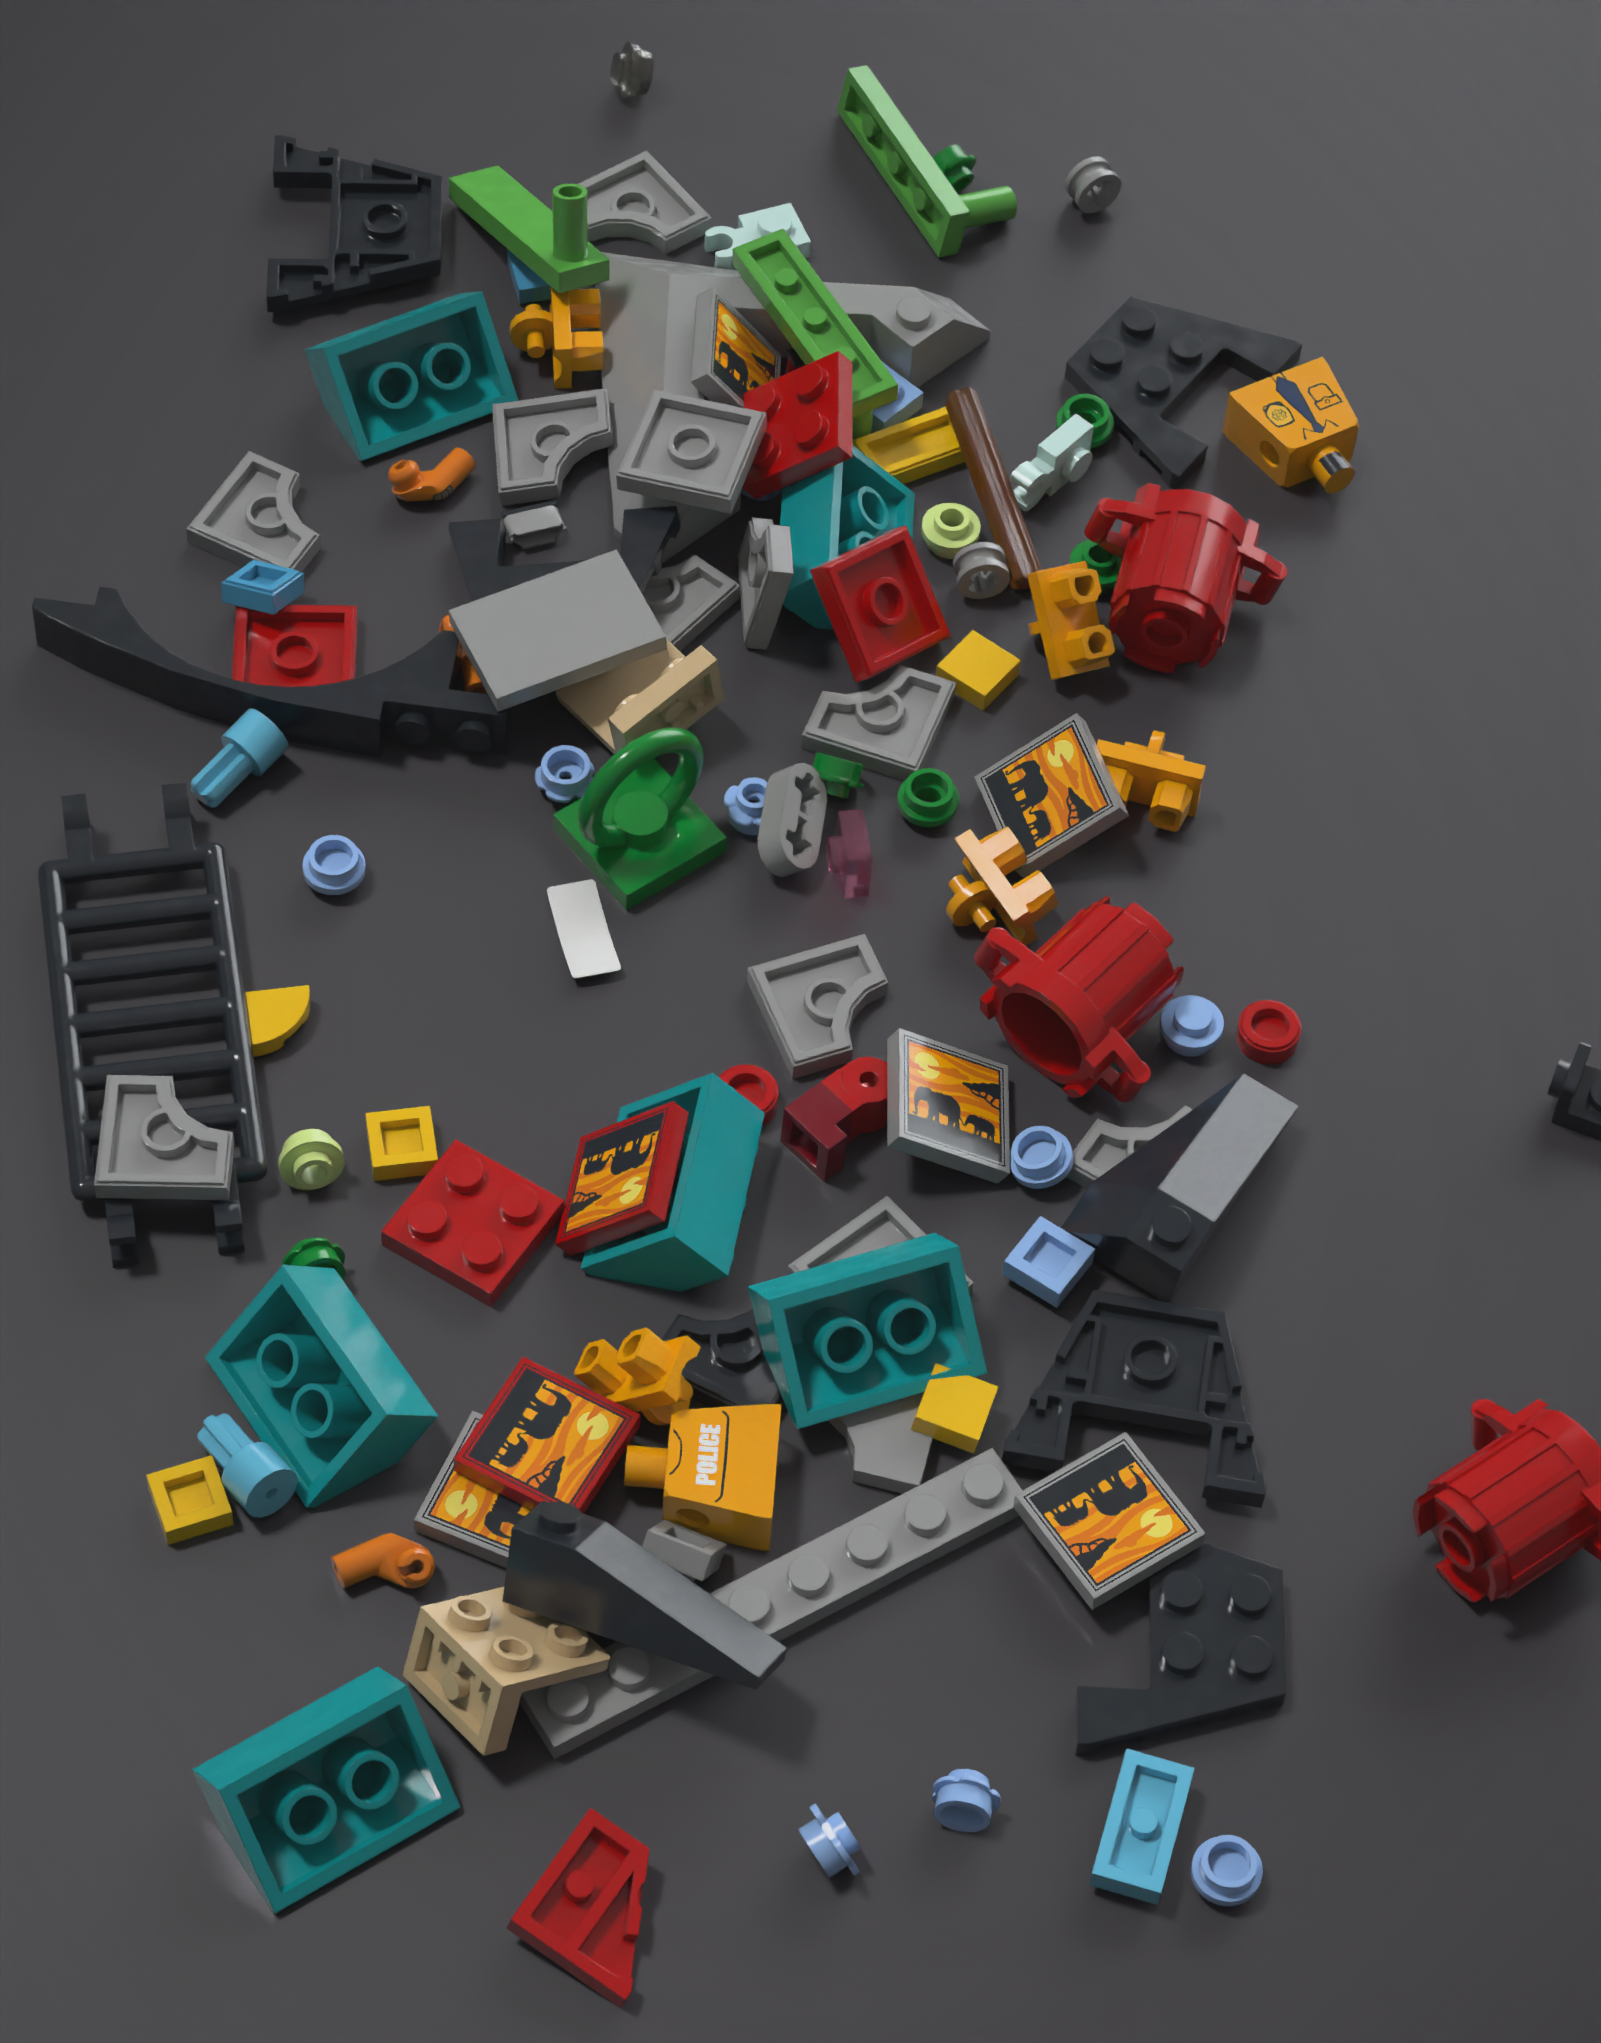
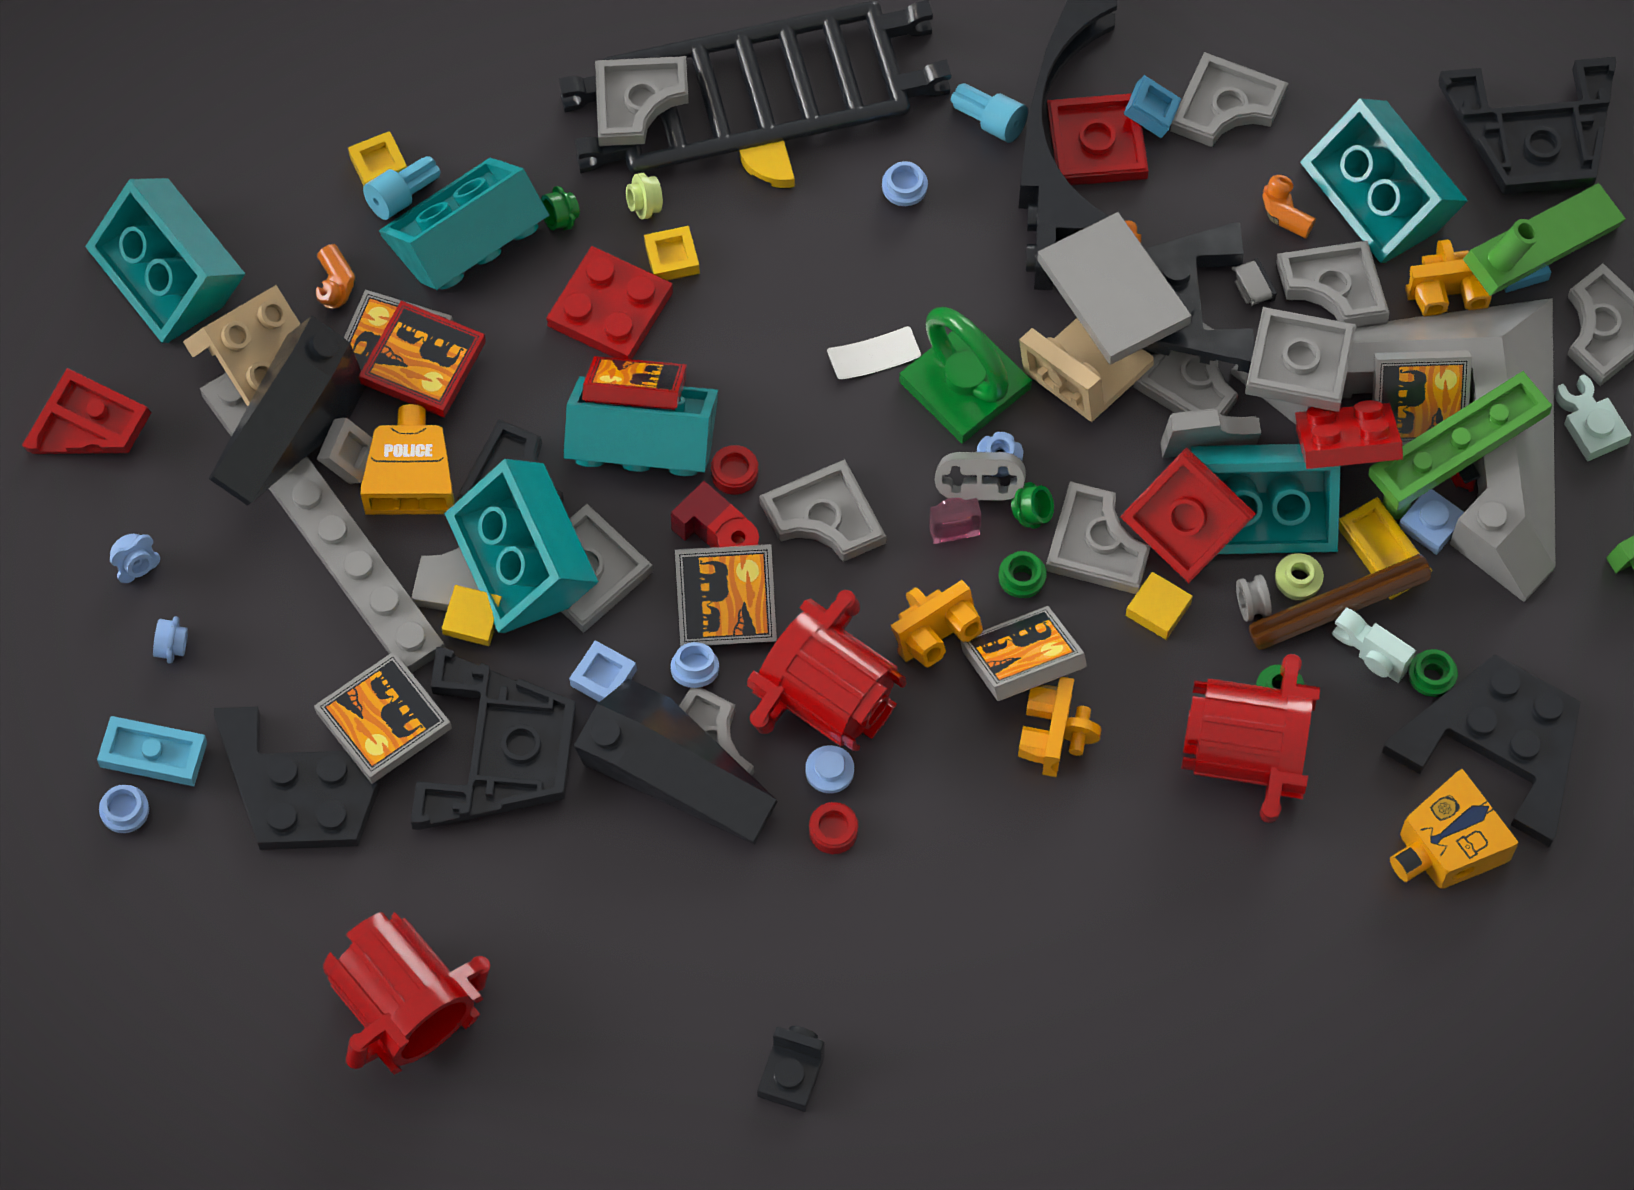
camera: 90 degrees right, 10 degrees up
light blue plate [535,745,595,803] -> none
light orange hips [574,1327,701,1426] -> none
light orange hips [1027,561,1115,680] -> none

